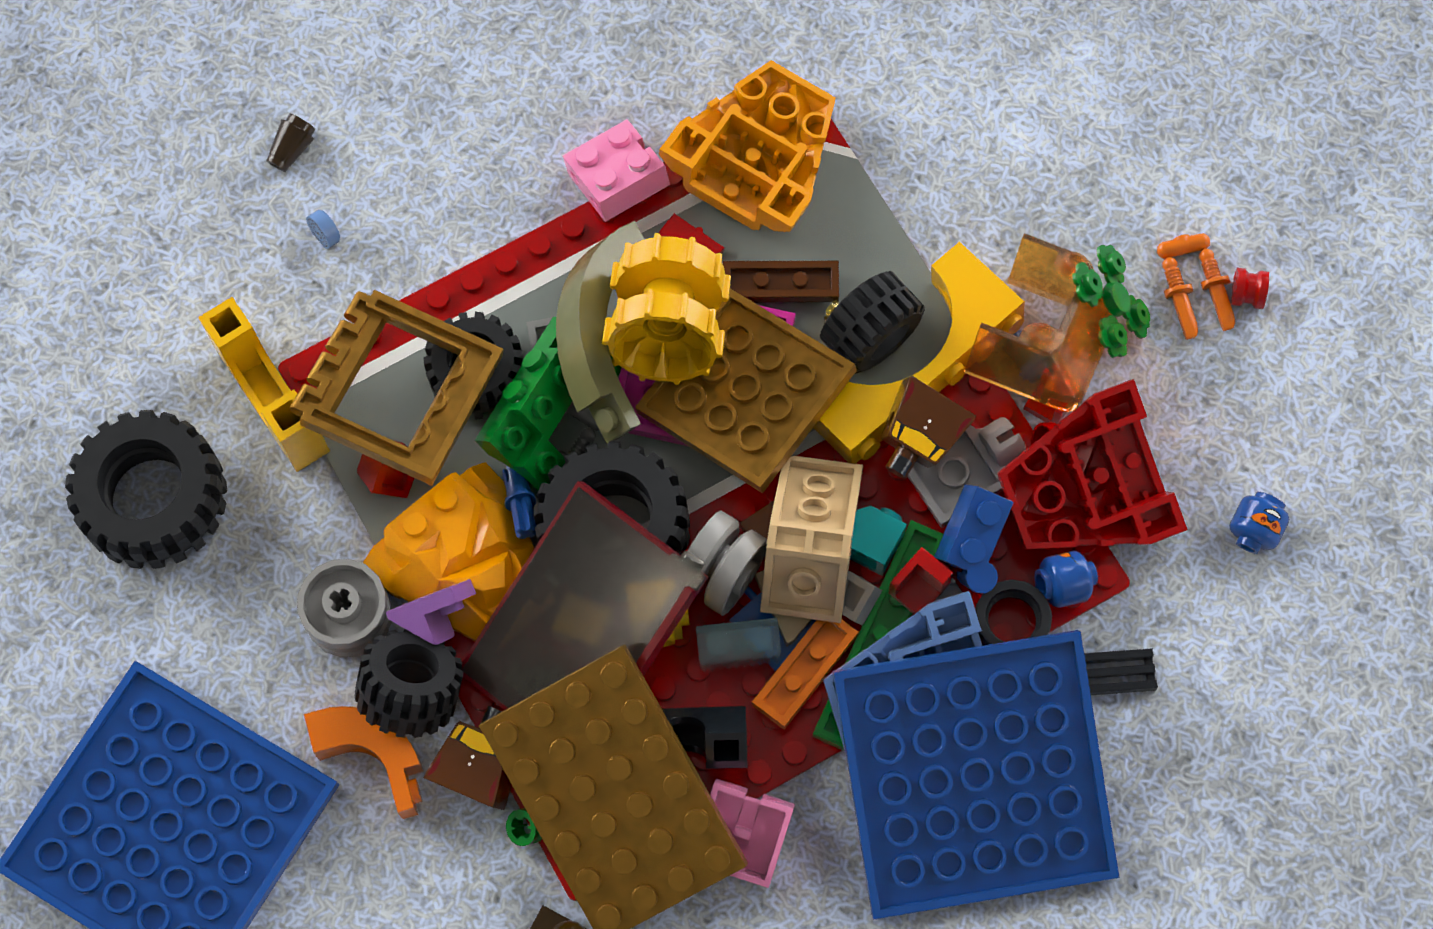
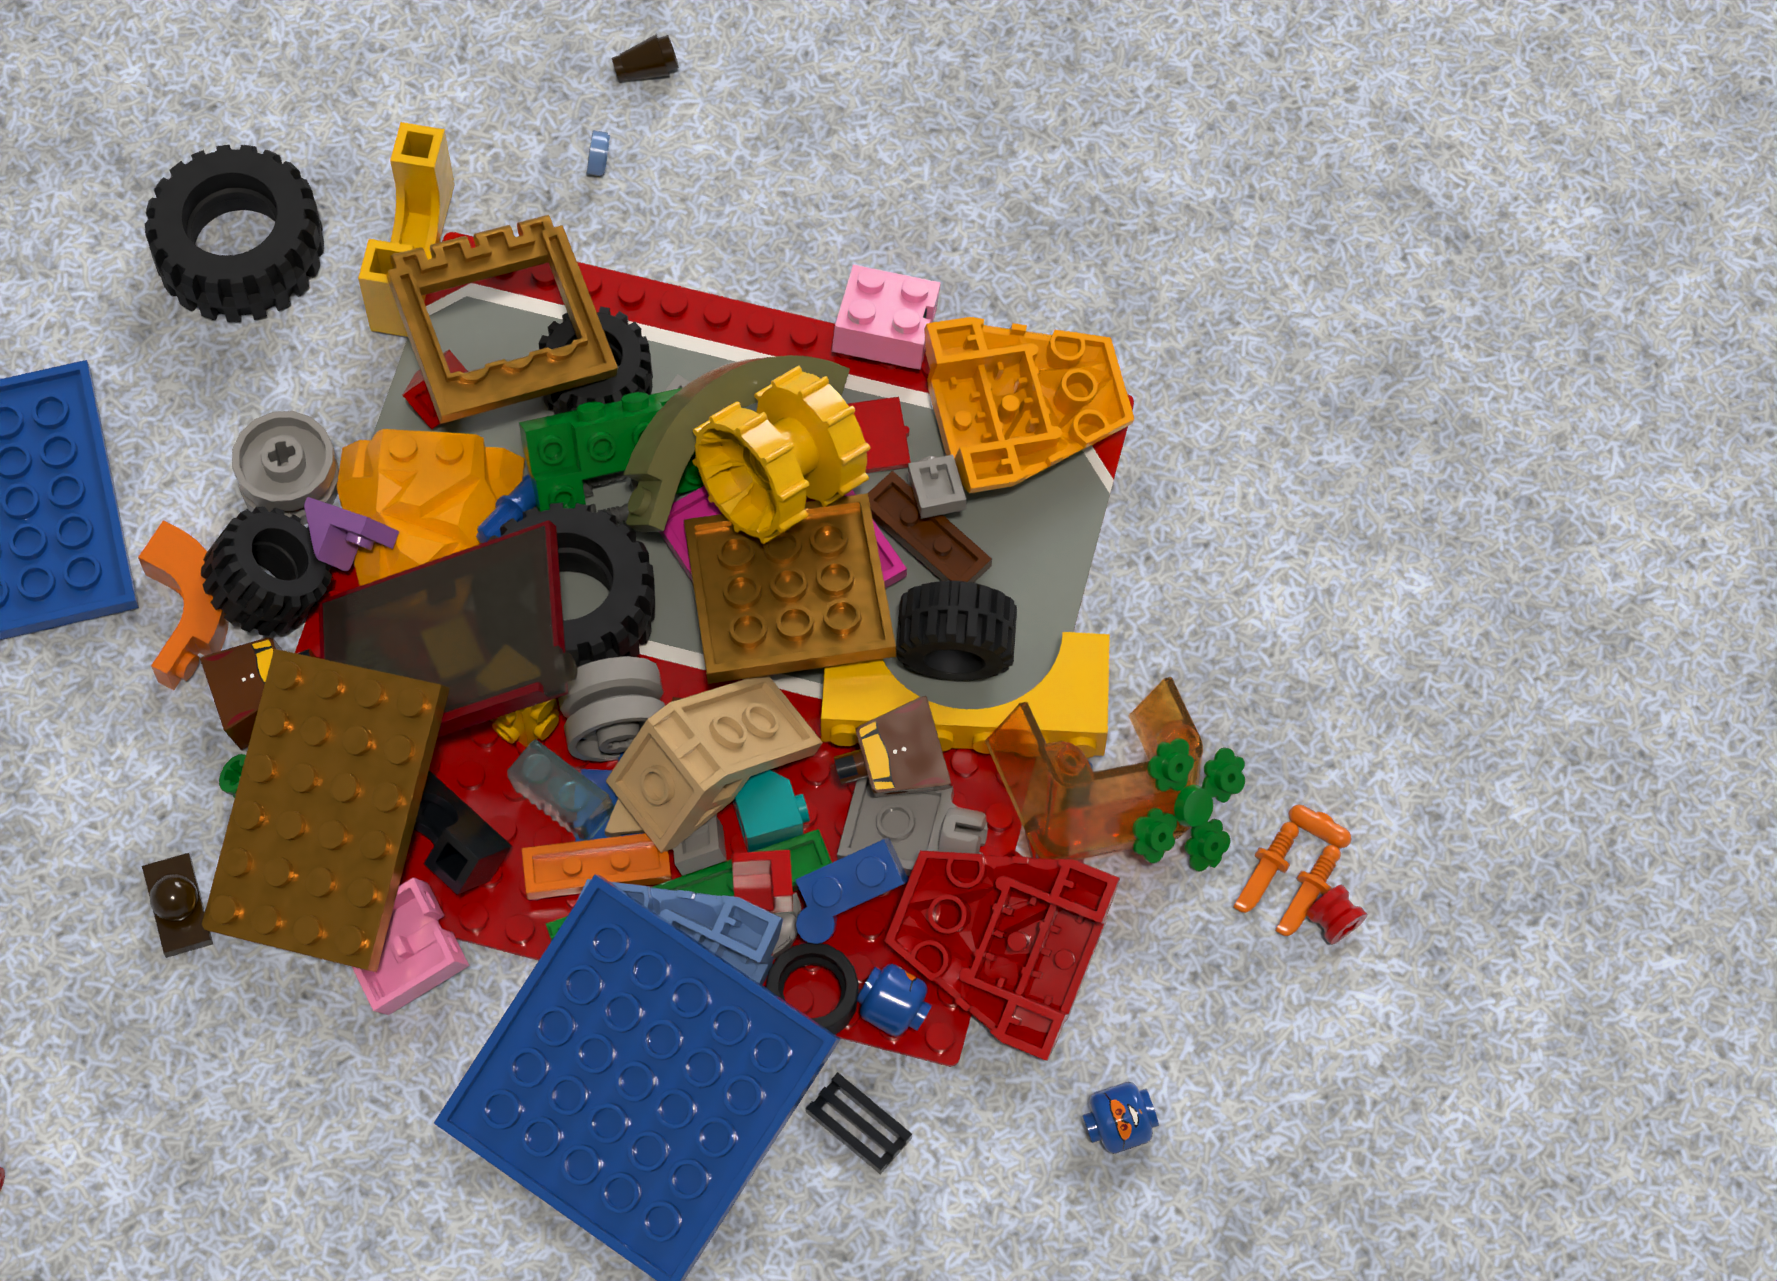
camera: 40 degrees right, 5 degrees down
none -> light grey bracket [908,454,966,519]

